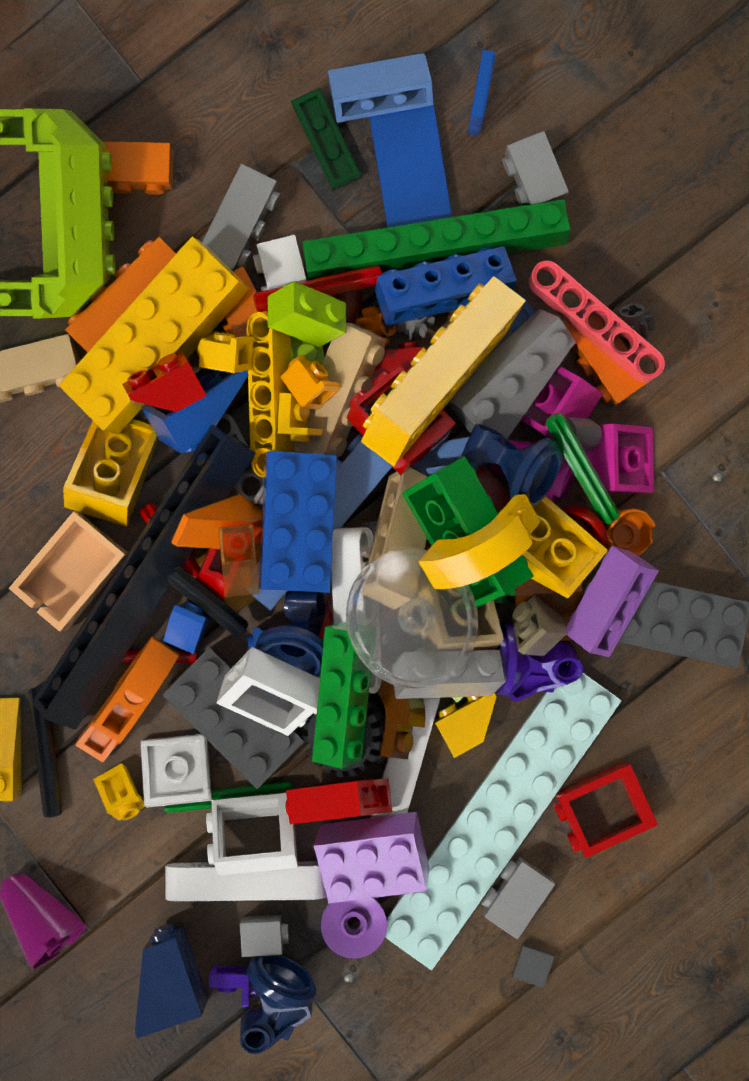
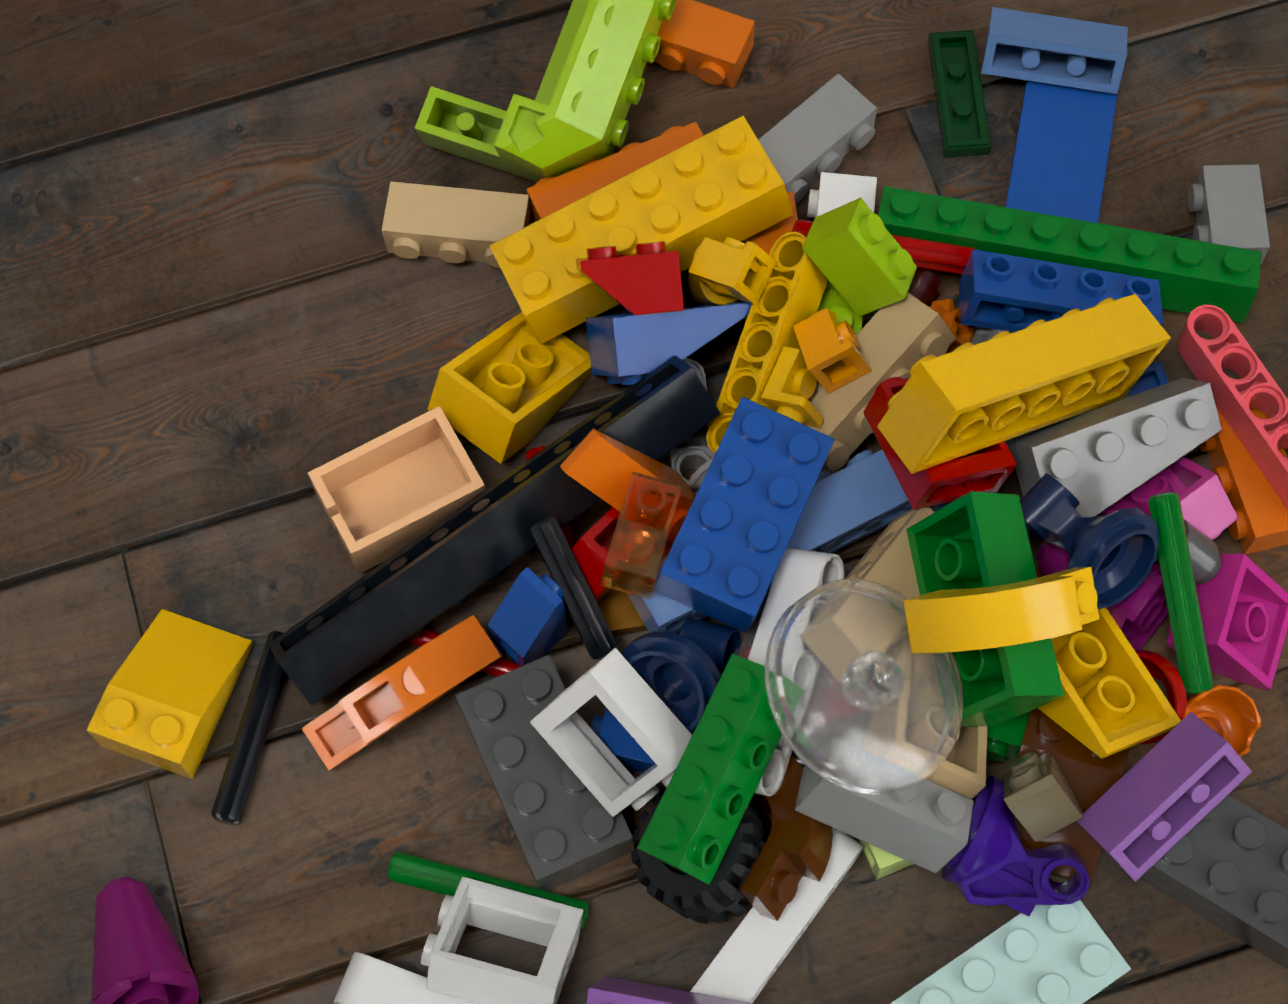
camera: 25 degrees right, 20 degrees down
yellow bracket [93,763,145,821] -> none
white tile [140,734,212,808] -> none
red window [285,778,393,825] -> none
yellow slope [434,693,497,758] -> none
blue tile [467,50,496,136] -> none

